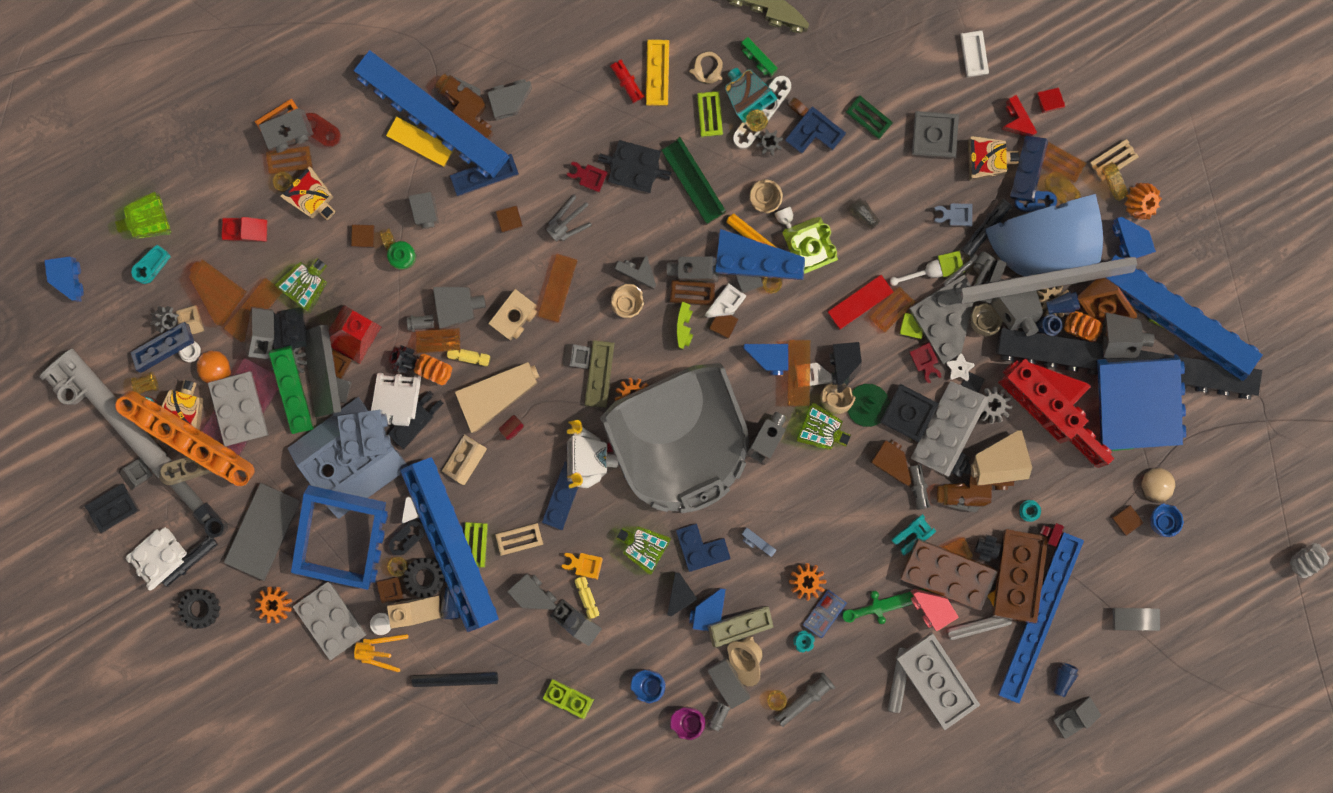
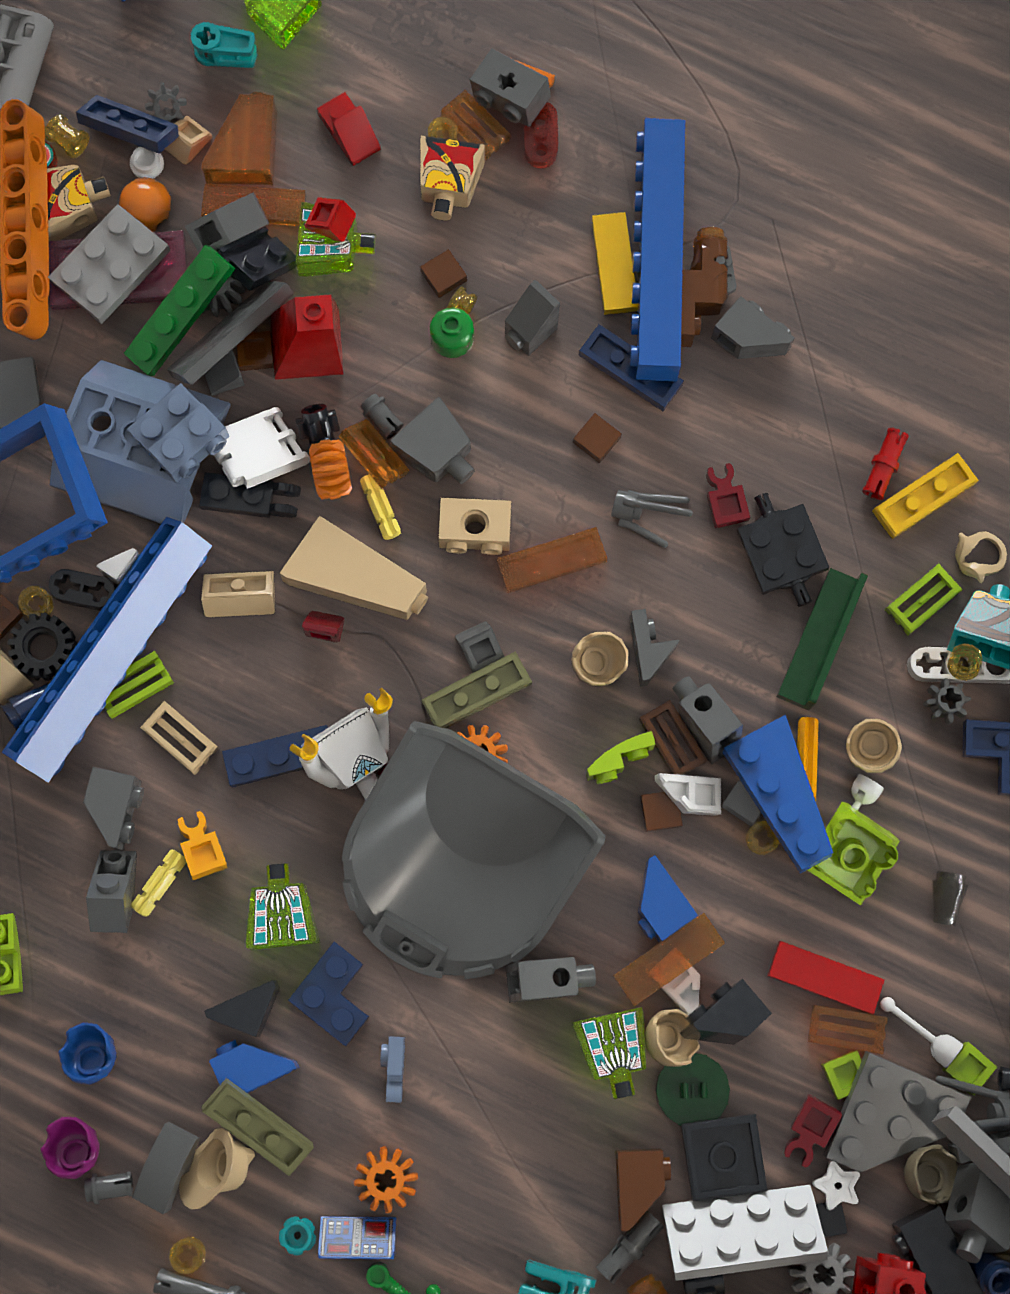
camera: 55 degrees right, 10 degrees down
none -> red slope [304,197,356,242]

